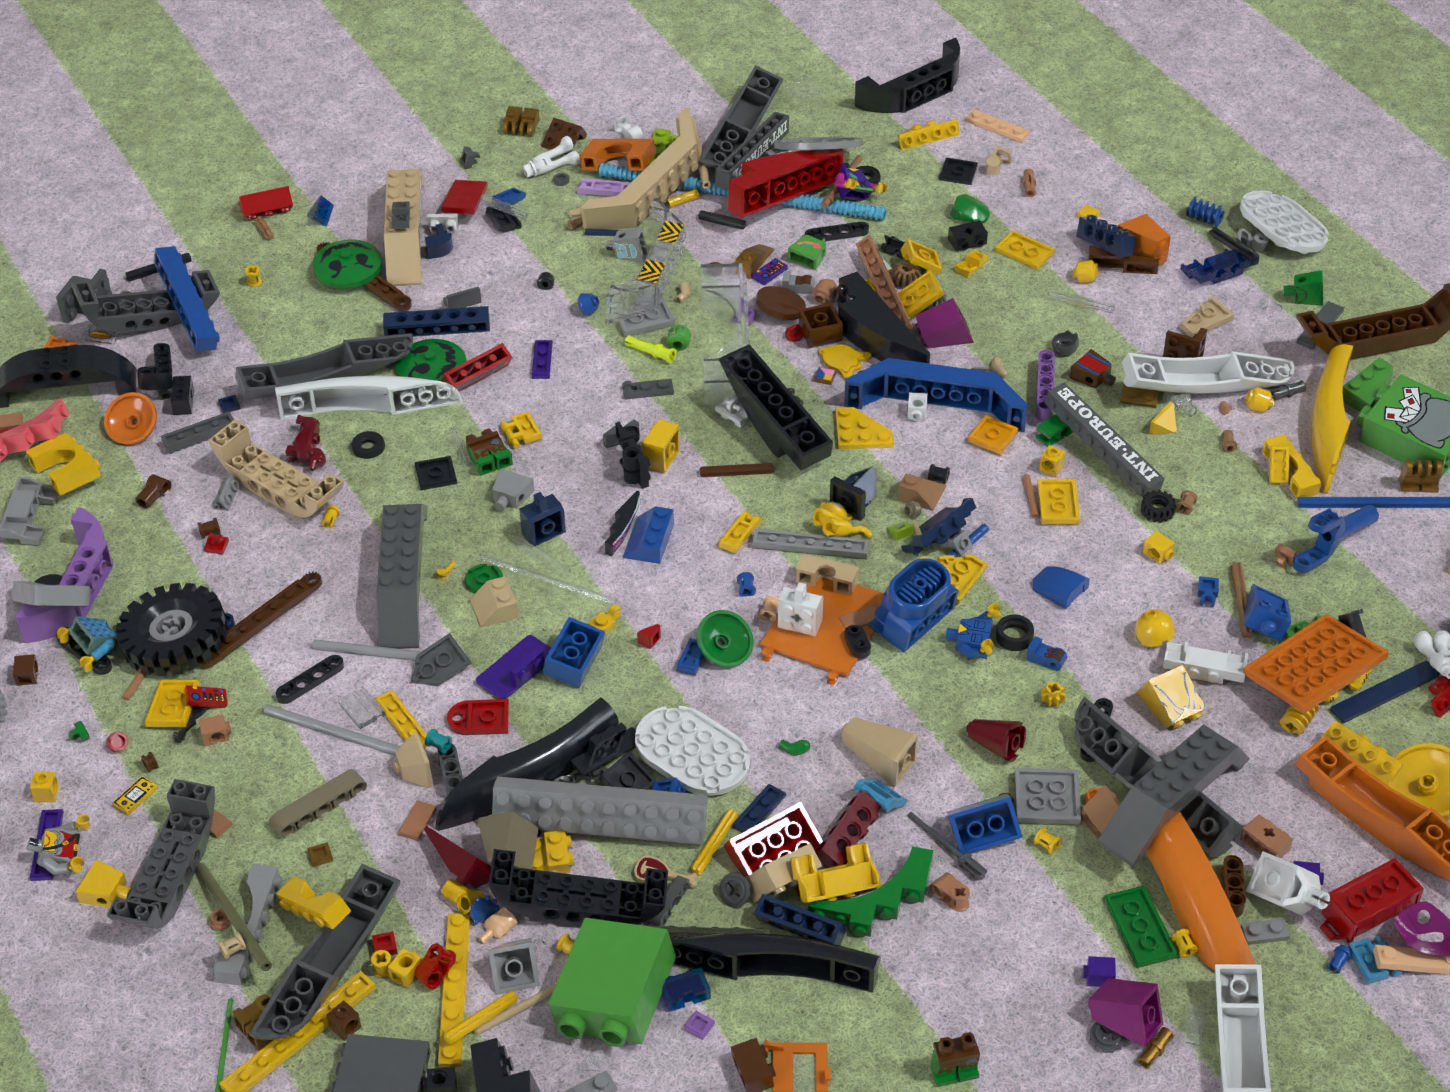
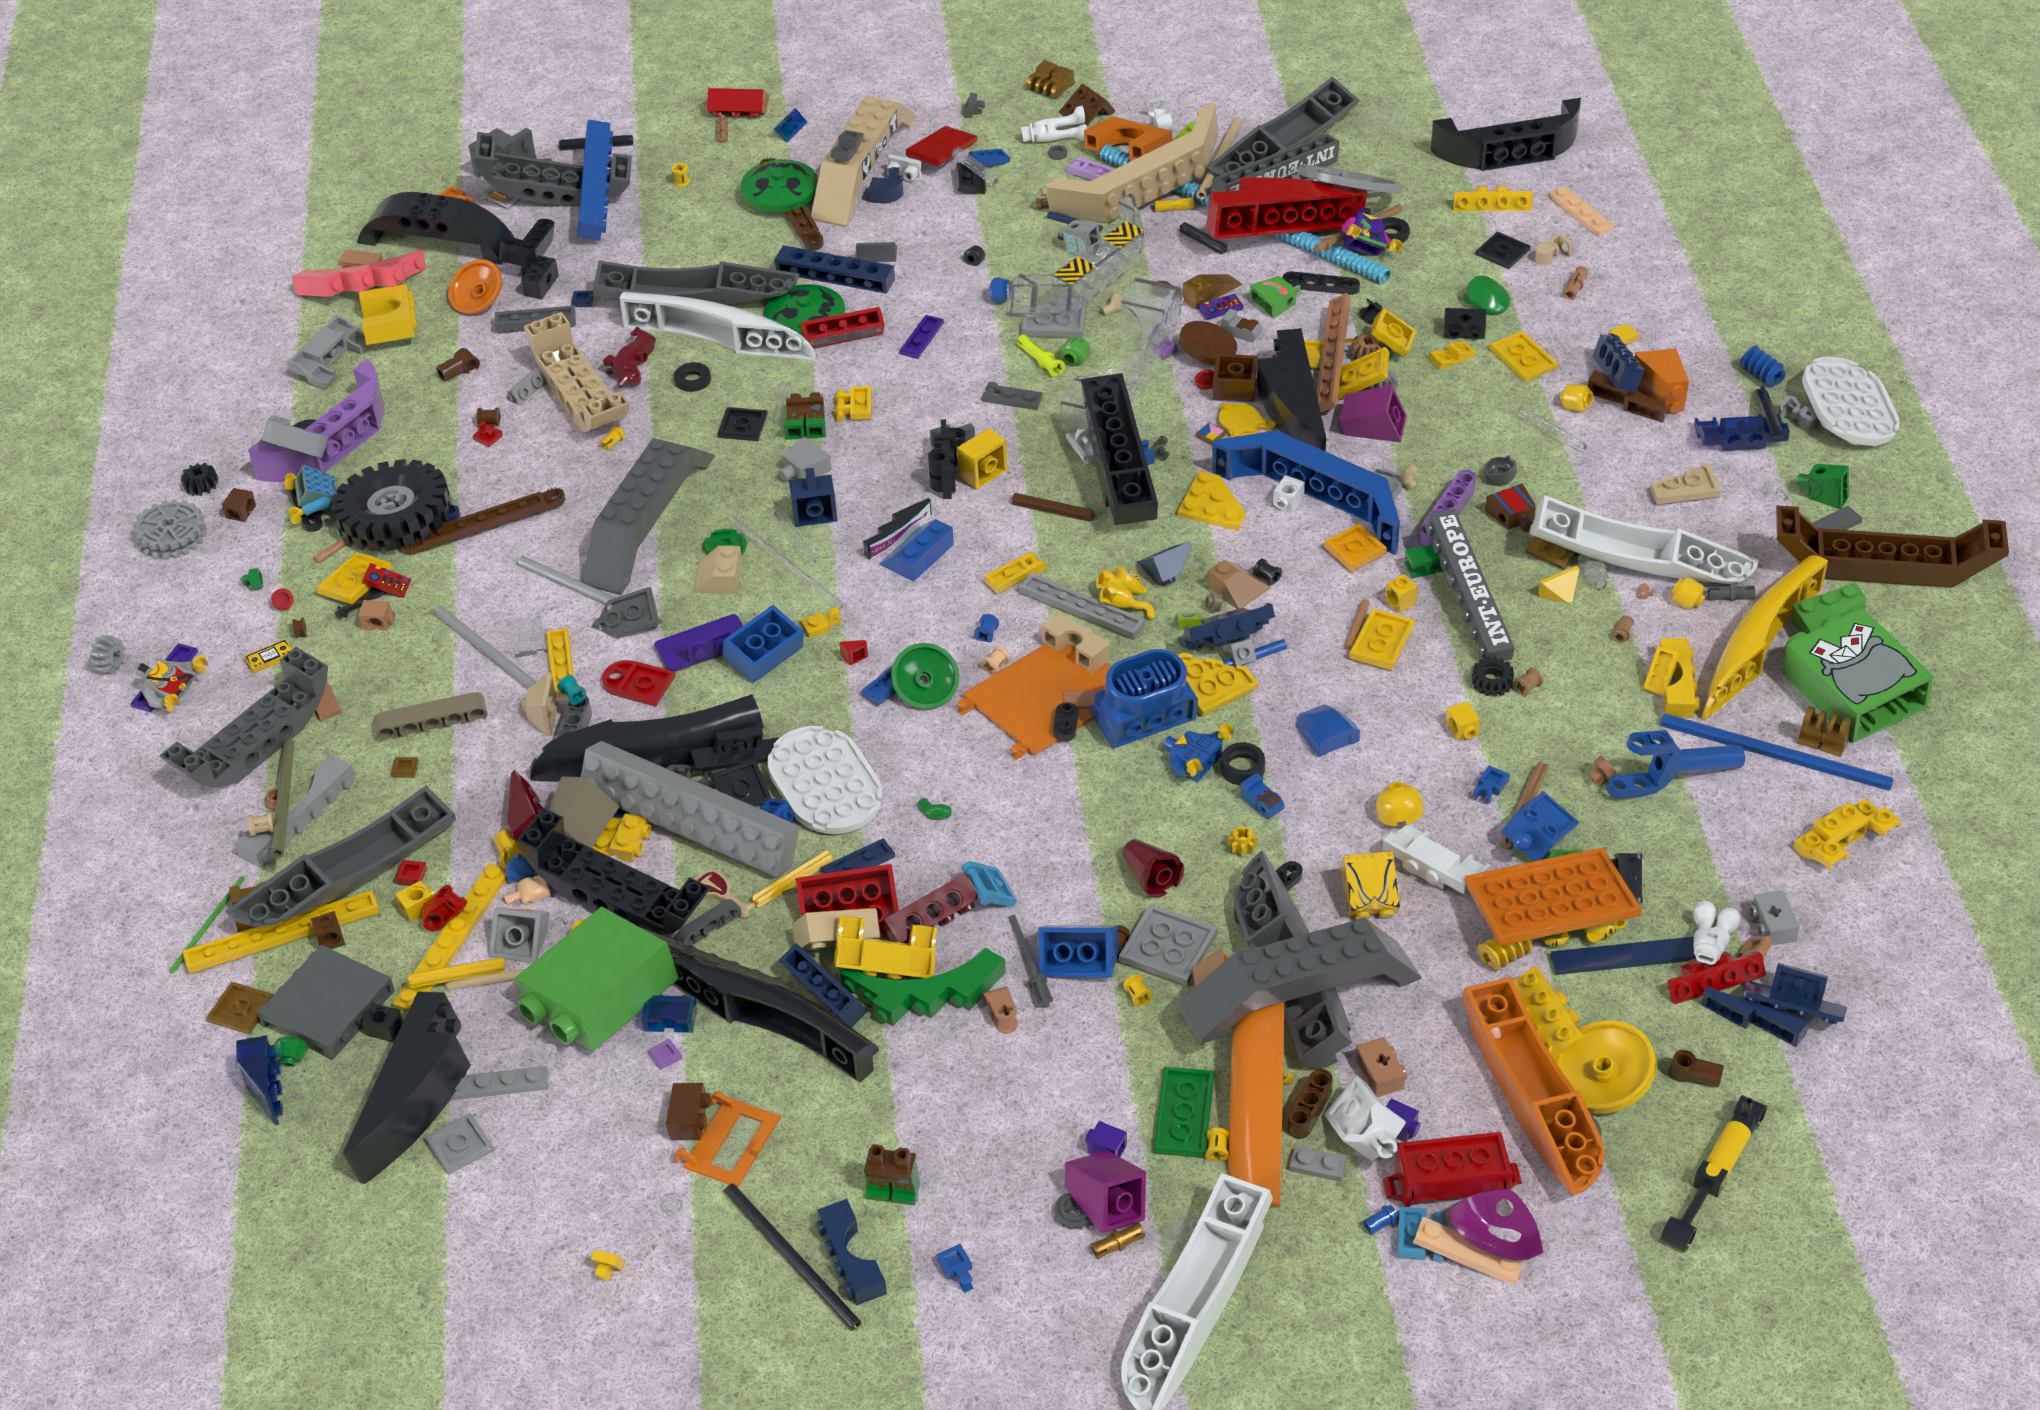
camera: 25 degrees right, 0 degrees up
yellow brick [30,772,60,802] -> none
yellow torso [76,860,132,907] -> none
black beam [276,655,344,704] -> none
yellow arch [276,876,351,930] -> none
yellow bush [371,950,391,978] -> none
nougat tile [399,800,437,841] -> none
yellow hand [437,561,456,581] -> none
dark grey gear [719,873,752,907] -> none
white hinge [778,582,823,636] -> none
nougat head [813,279,838,305] -> none
black plate [830,476,866,521] -> none
tan slope [841,717,918,787] -> none
reddish brown bracket [1163,328,1208,358] -> none

